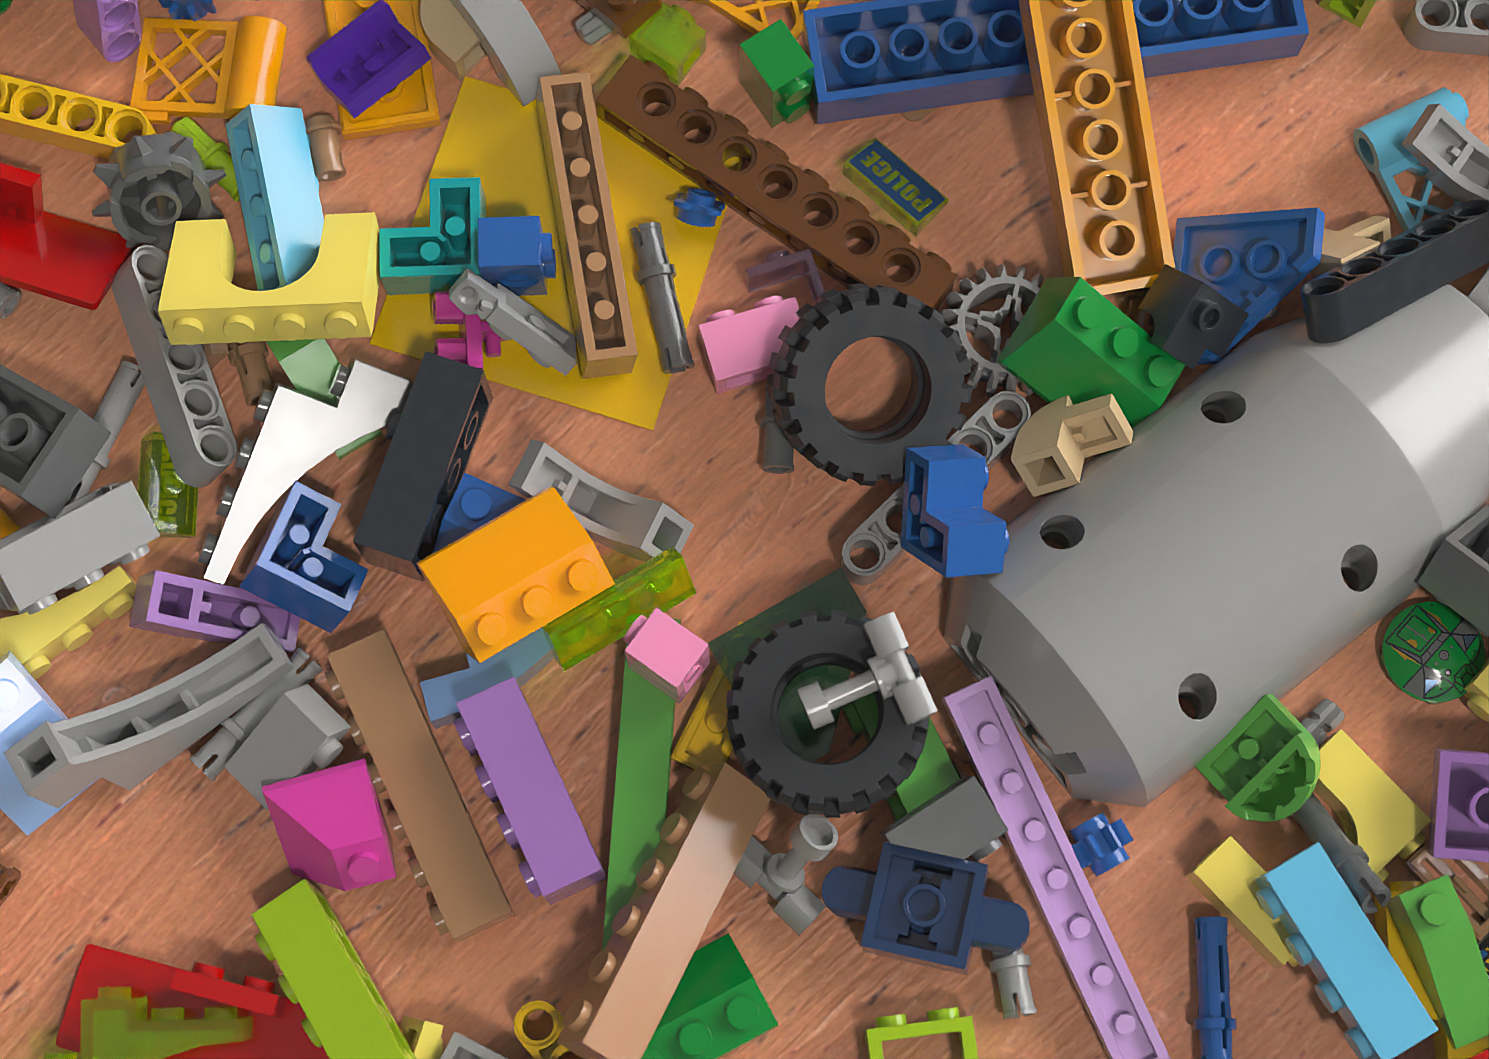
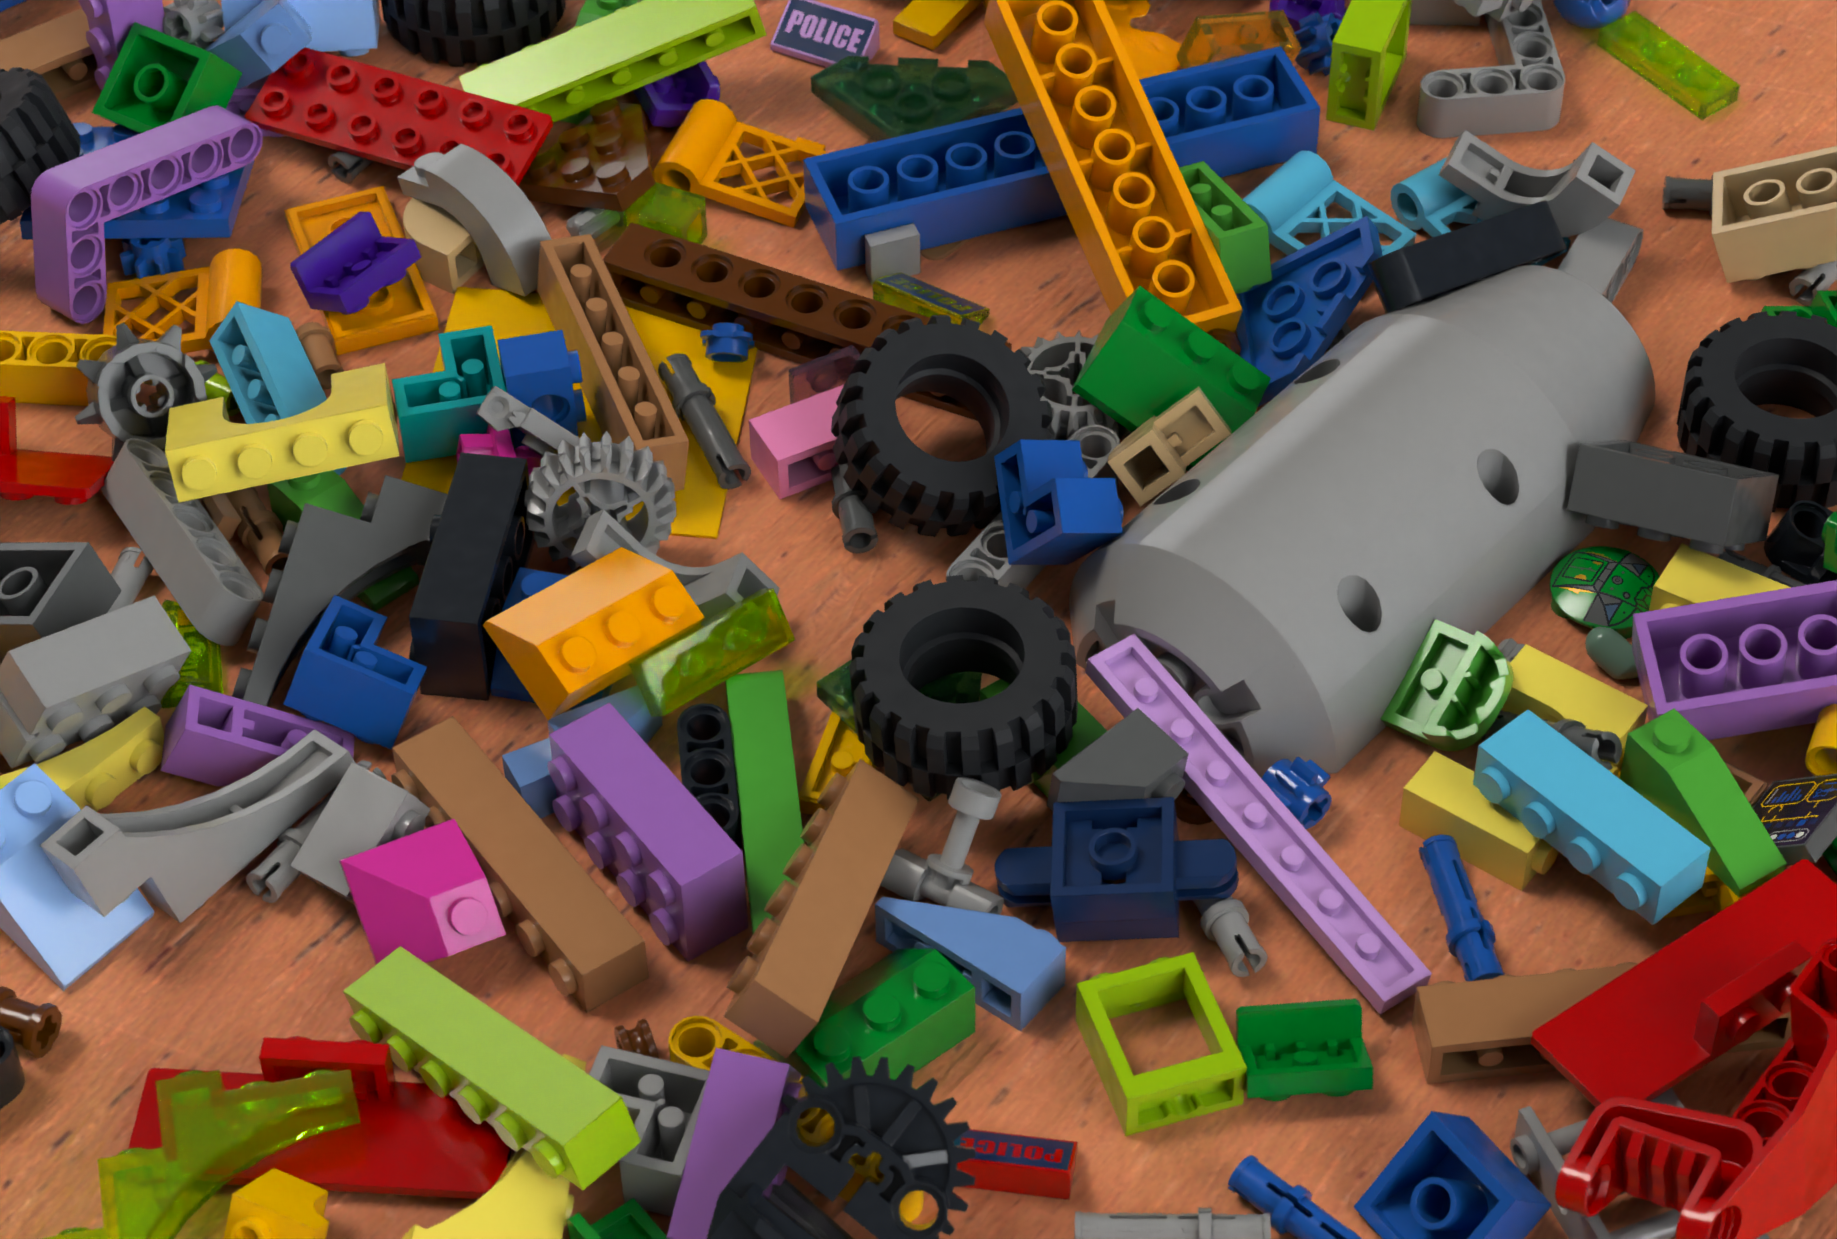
camera: 10 degrees left, 30 degrees down
bright pink brick [624,608,710,704] -> none
green brick [739,19,815,128] -> none
light grey bar [797,611,937,729] -> none
black brick [1138,264,1249,369] -> none
none -> light grey gear [524,431,676,572]
none -> reddish brown bush [614,1019,659,1059]
none -> black beam [677,703,742,849]
none -> light grey tile [865,223,921,285]
none -> medium blue slope [875,896,1066,1031]
none -> bright green brick [1179,161,1272,293]
none -> medium azure piece [1242,150,1417,256]
none -> sand green arm [1585,627,1639,679]

